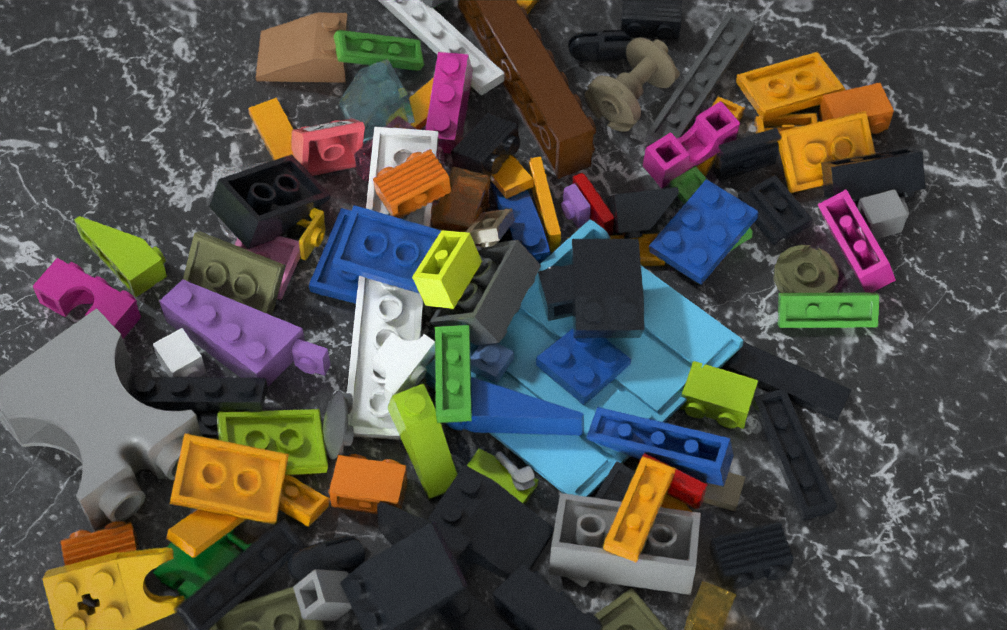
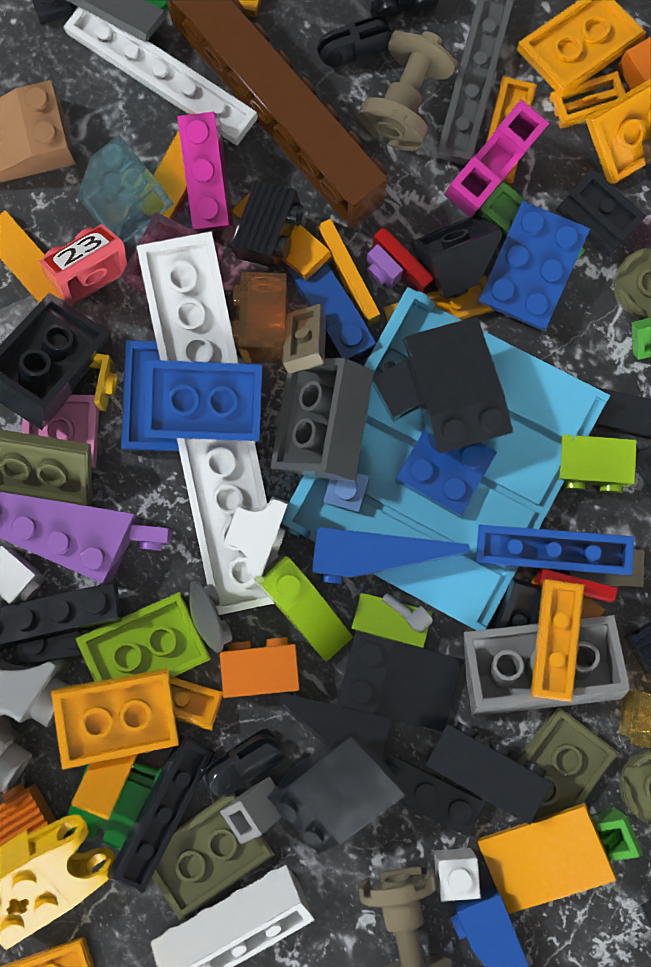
camera: 15 degrees left, 25 degrees up
bright green tile [334,30,424,71] -> none
orange brick [373,149,451,218] -> none
neon yellow brick [412,230,482,309] -> none
bright green plate [435,325,472,423] -> none
black plate [714,128,781,181] -> none

